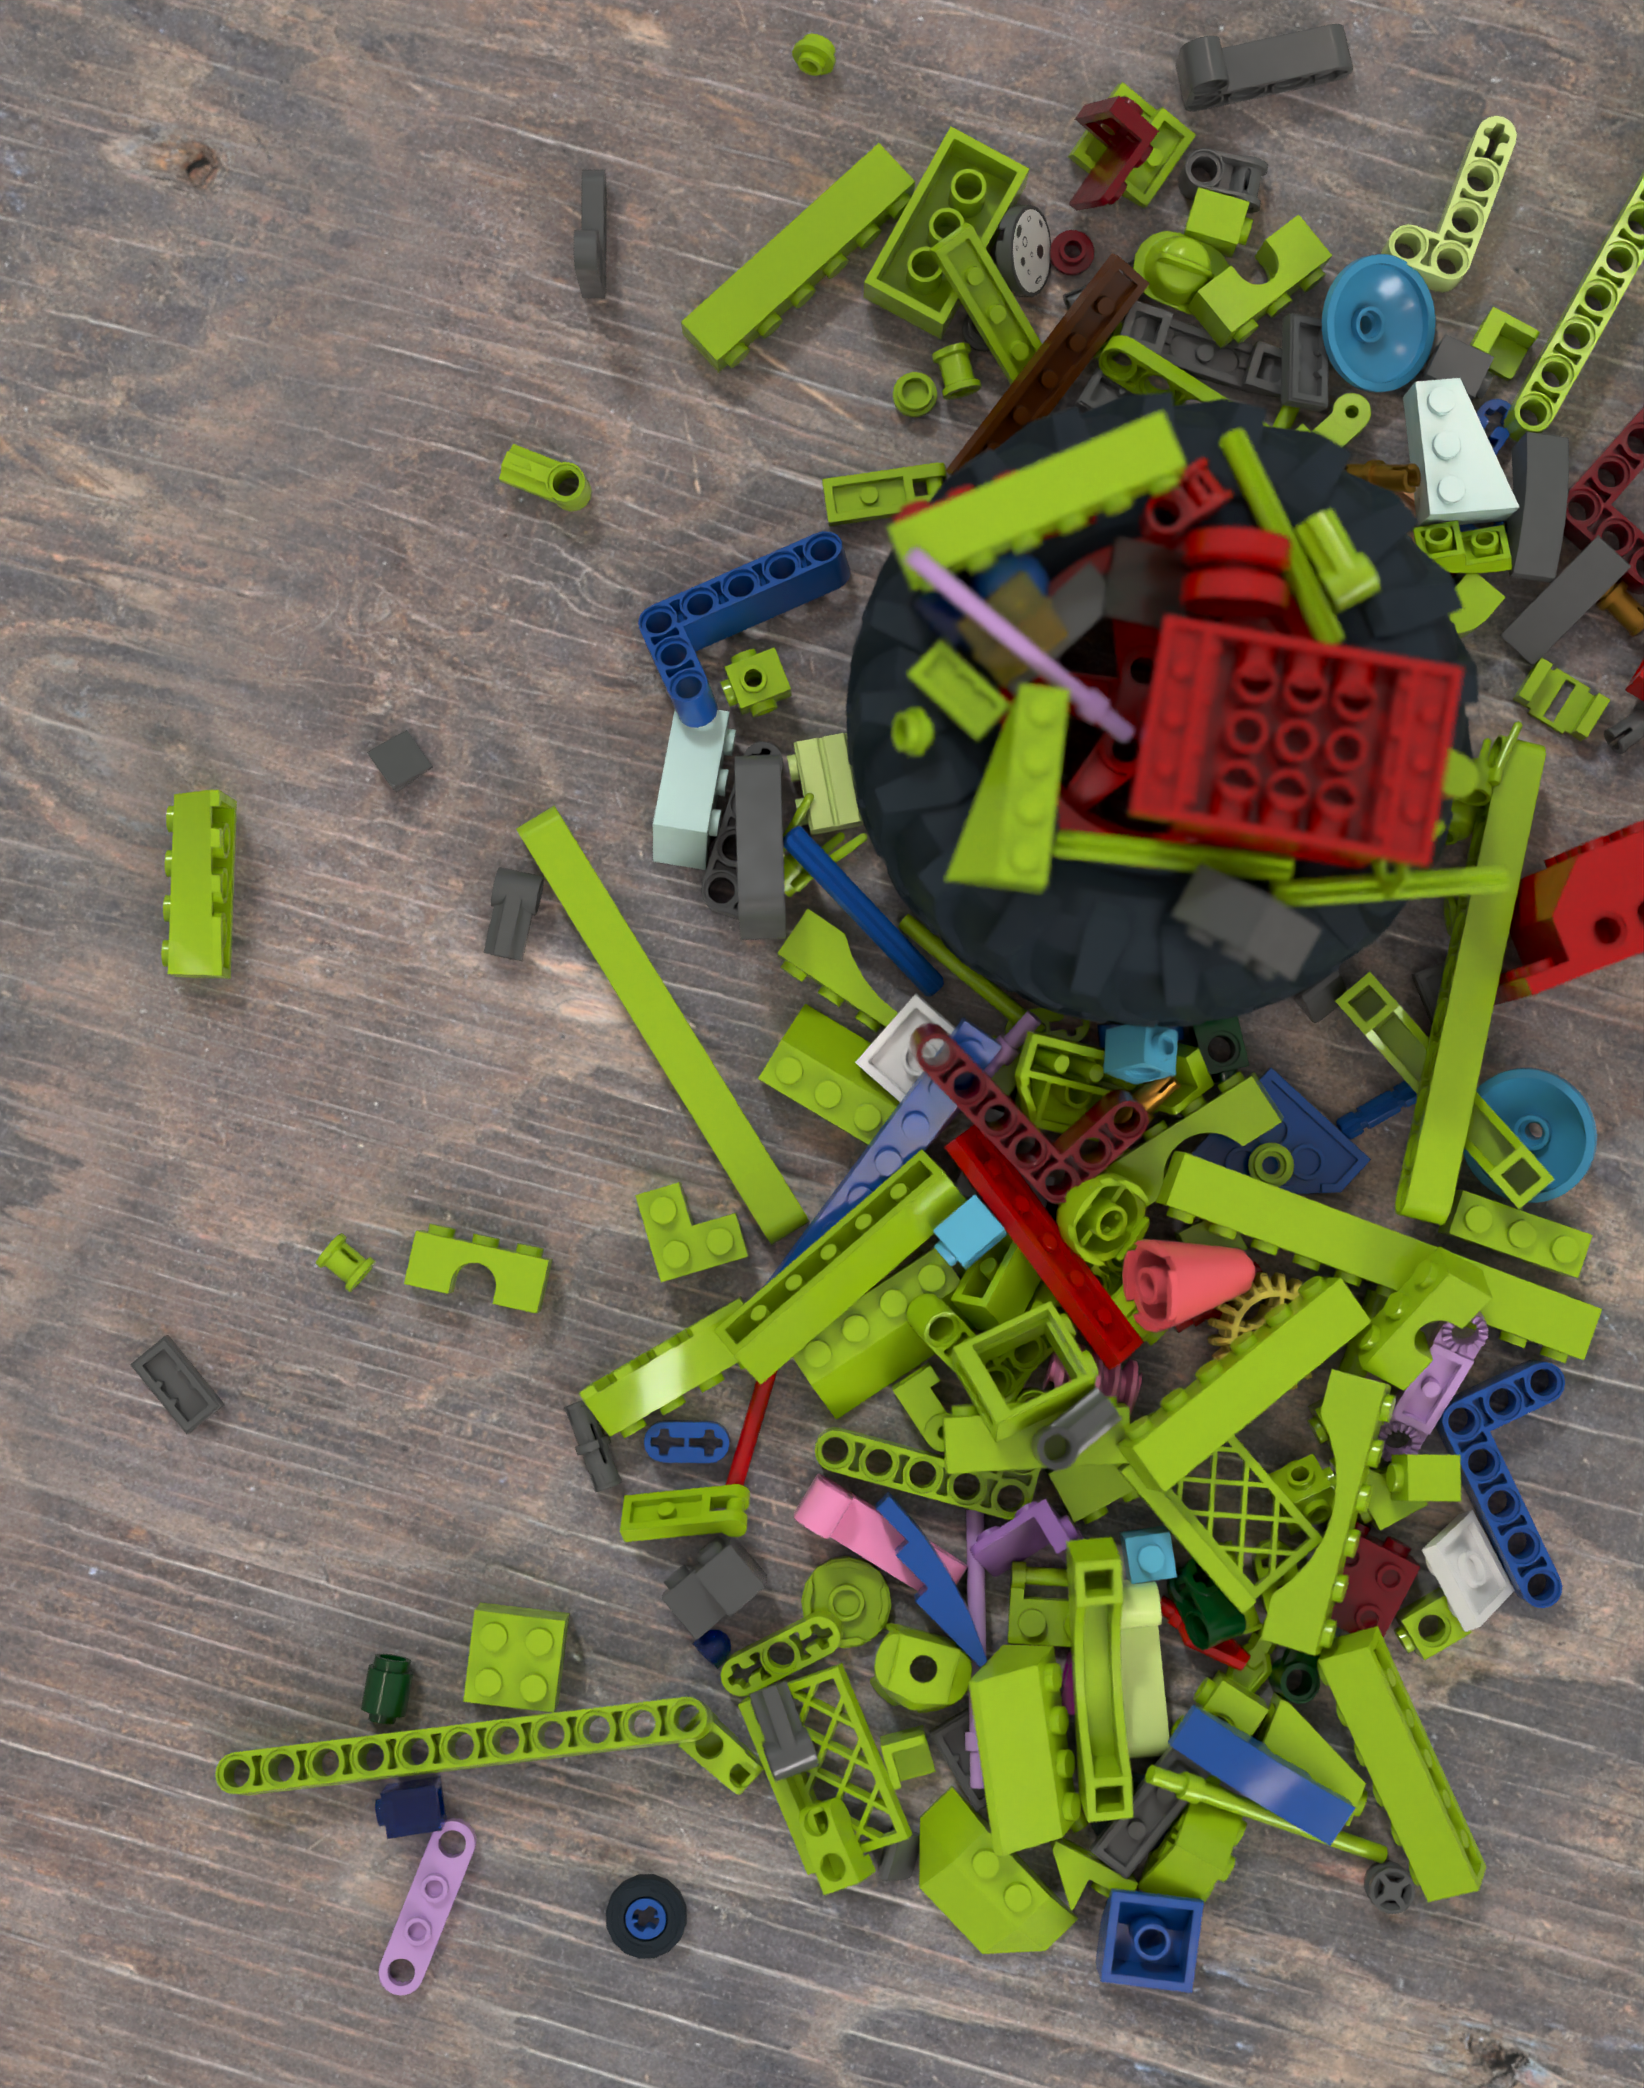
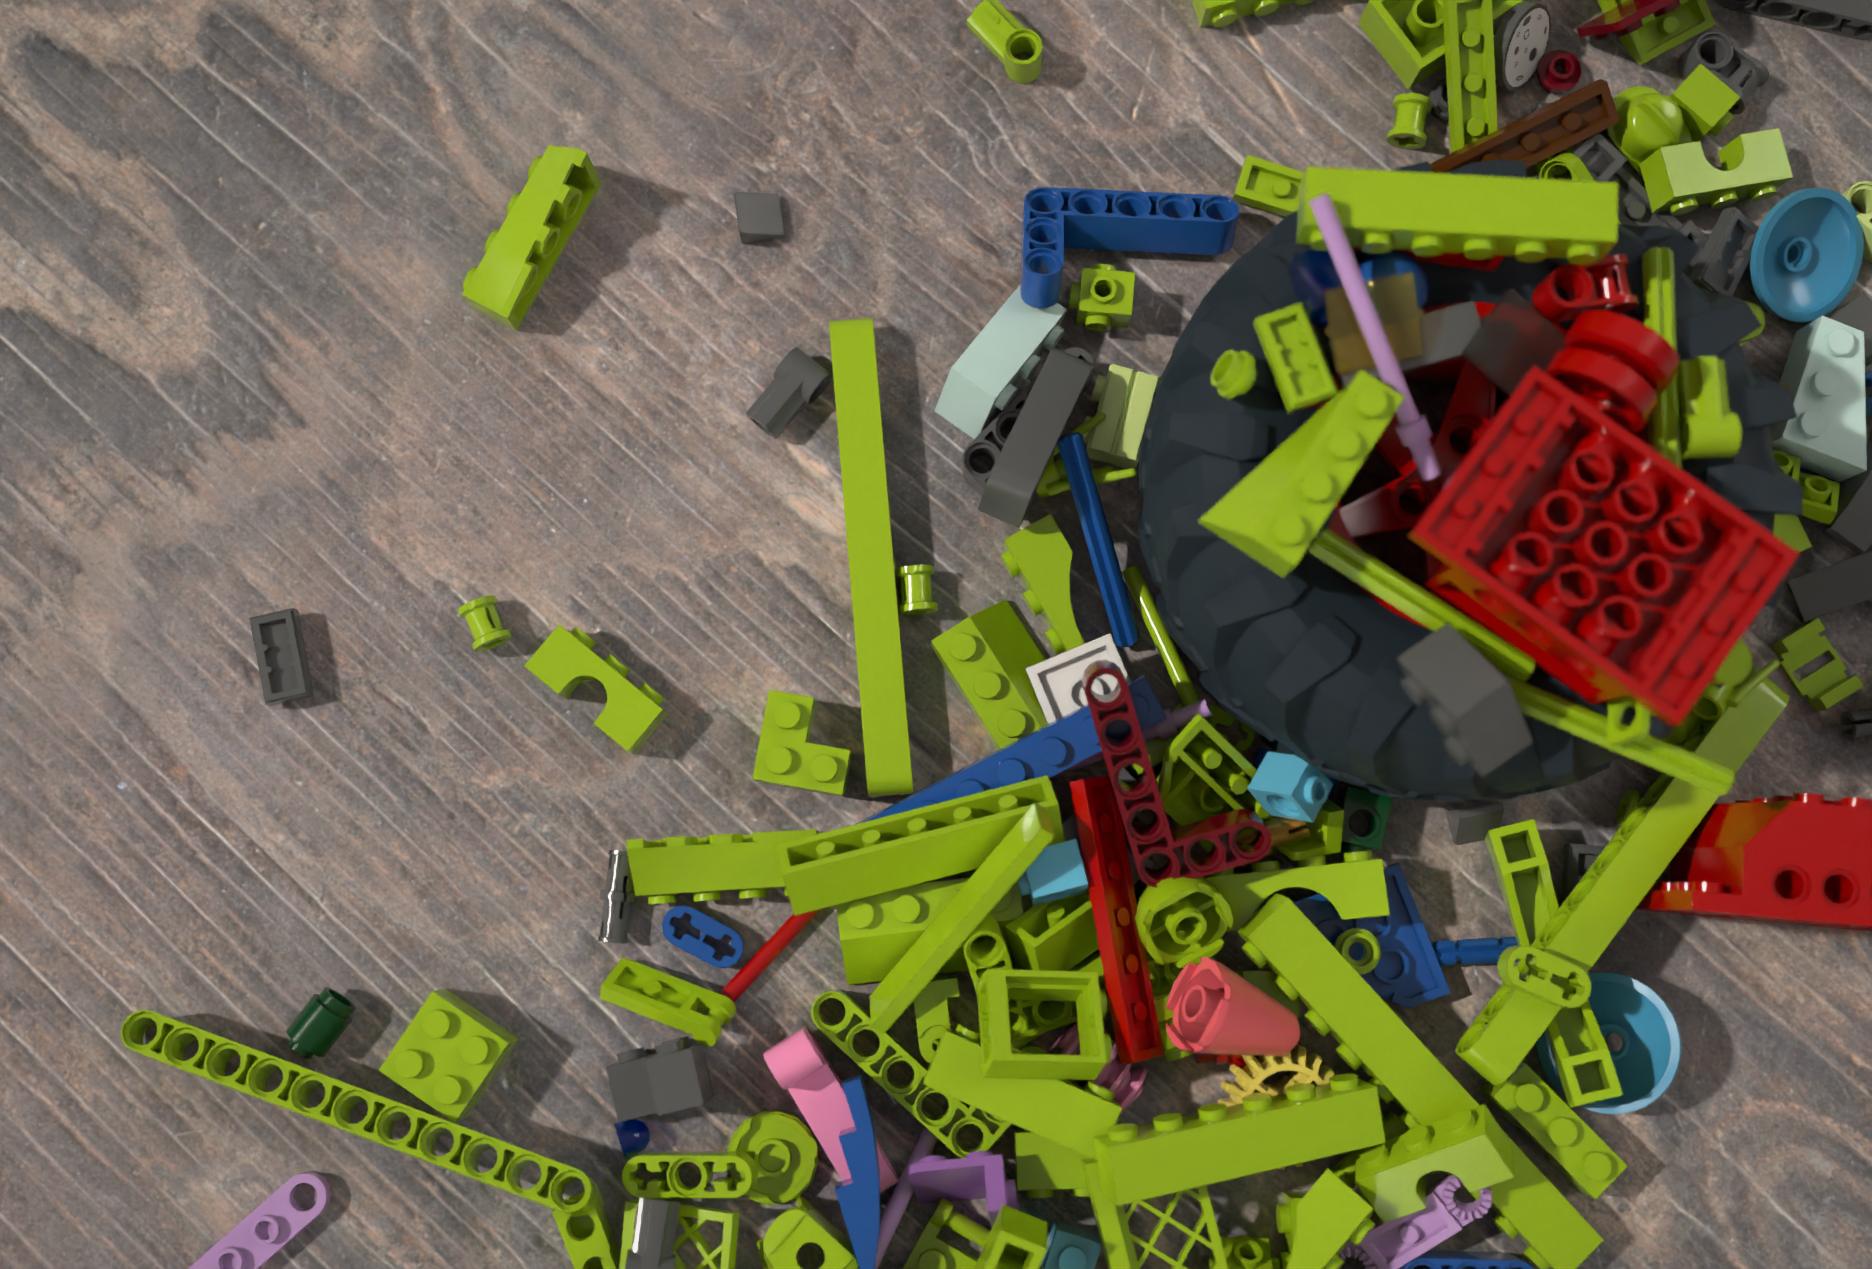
camera: 25 degrees right, 5 degrees down
clear blue brick [375,1776,447,1839] -> none
lime plate [893,372,937,418] -> none
dark grey piece [1031,1387,1122,1470] -> none
none -> lime tile [868,802,1055,1033]
none -> lime bush [895,565,938,616]
none -> lime beam [1497,945,1591,1008]

